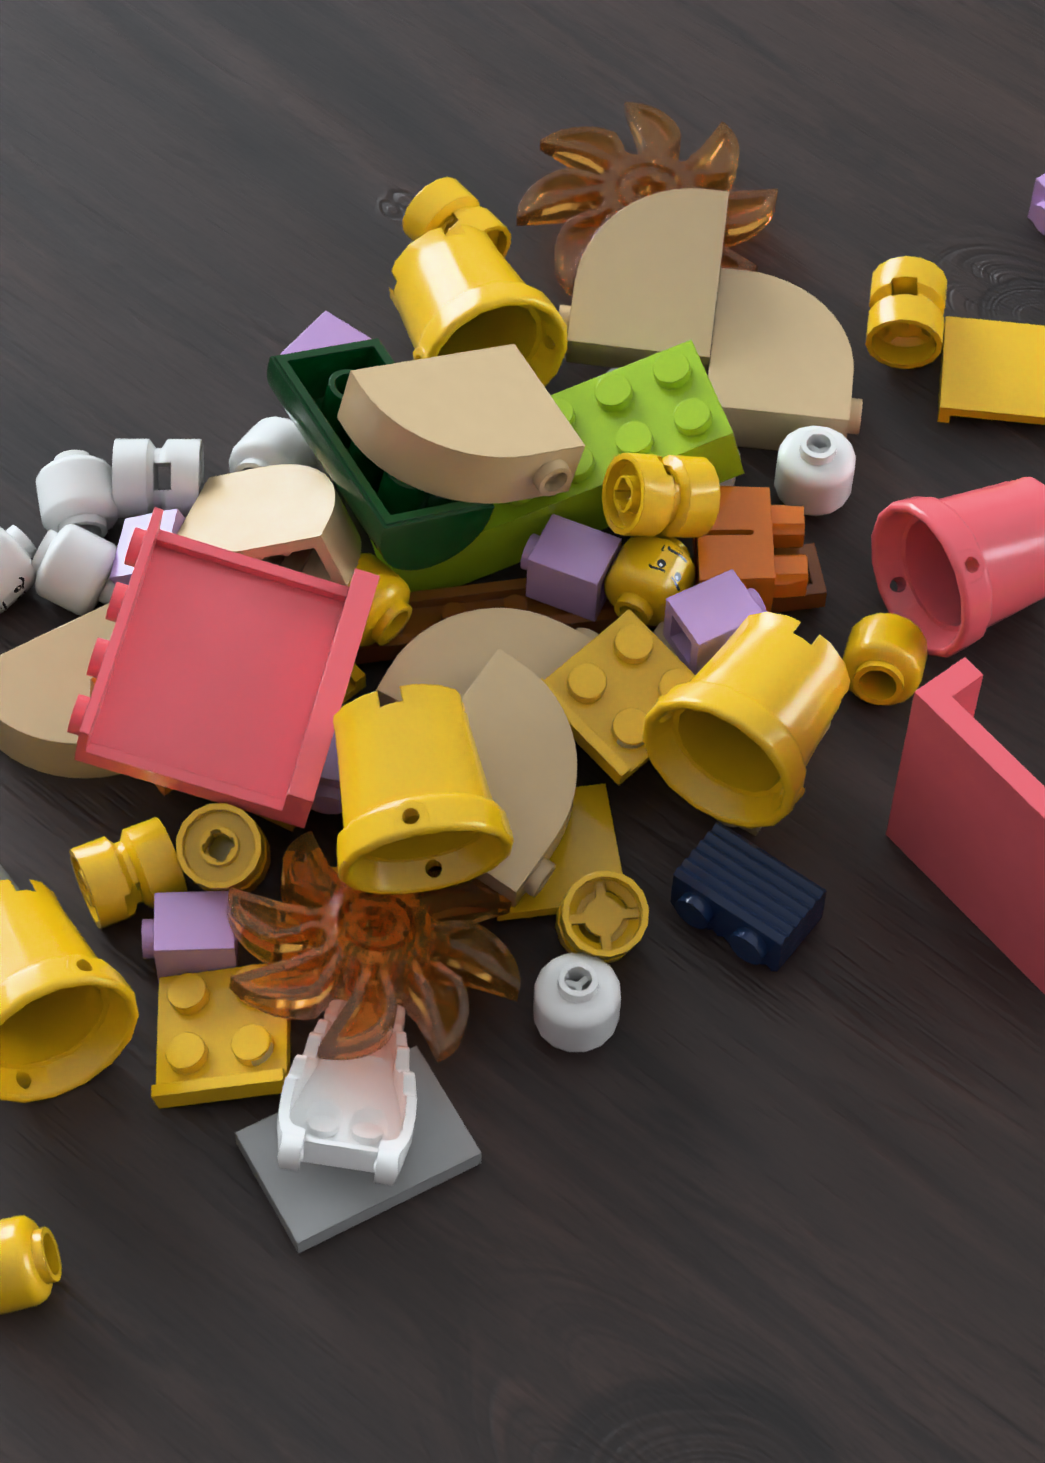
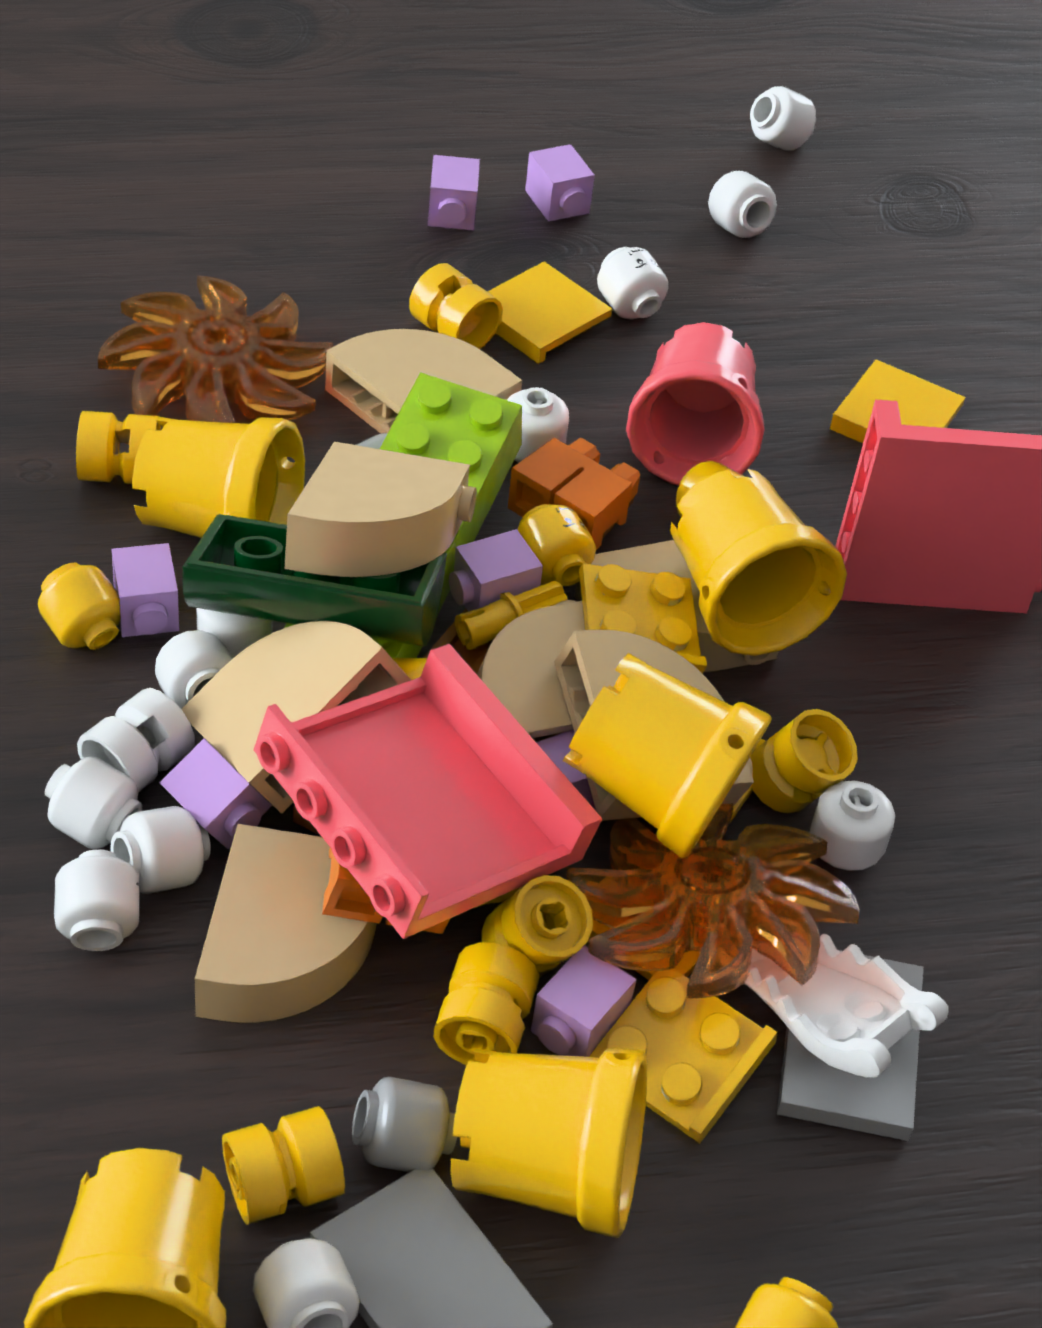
camera: 55 degrees left, 10 degrees down
tan brick [559,188,729,373] -> none
yellow wheel [602,453,721,538] -> none
lavender brick [663,569,767,675] -> none
dark blue brick [670,822,827,972] -> none
none -> yellow head [38,562,120,650]
none -> yellow axle [455,581,568,650]

